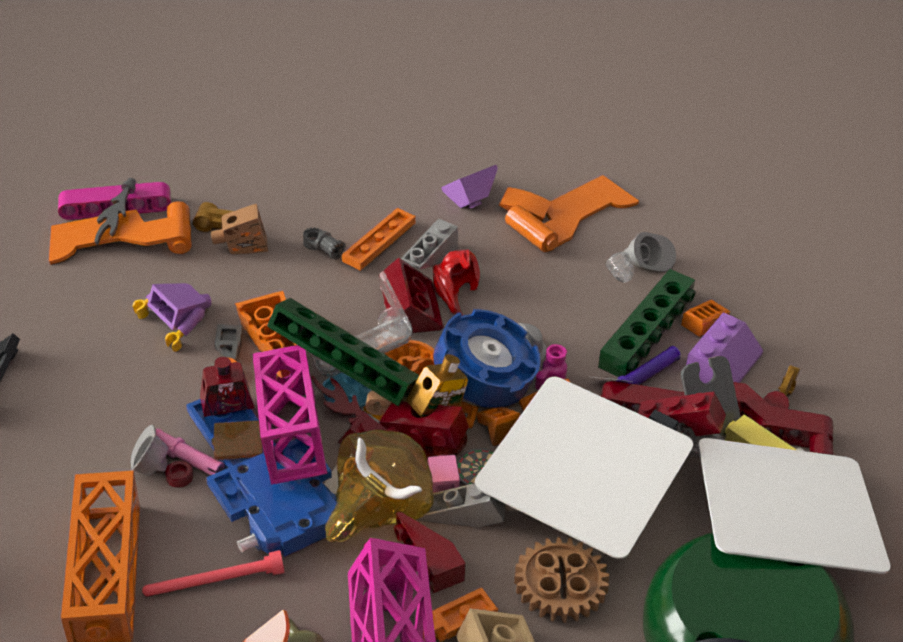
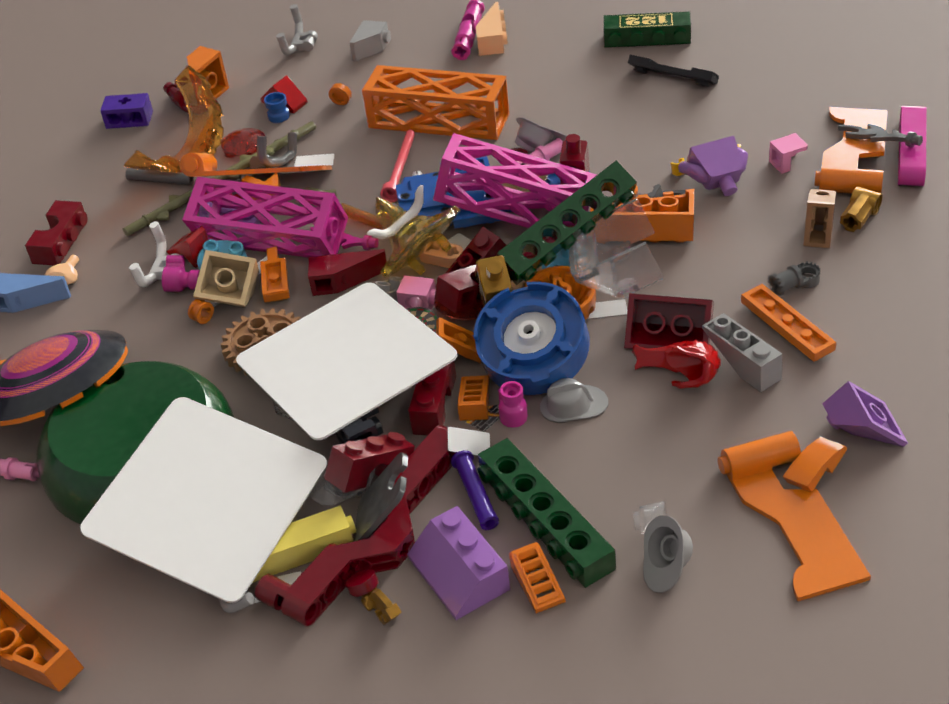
camera: 120 degrees right, 0 degrees up
none -> clear orange piece [341,203,403,237]
none -> bright pink panel [769,133,808,174]

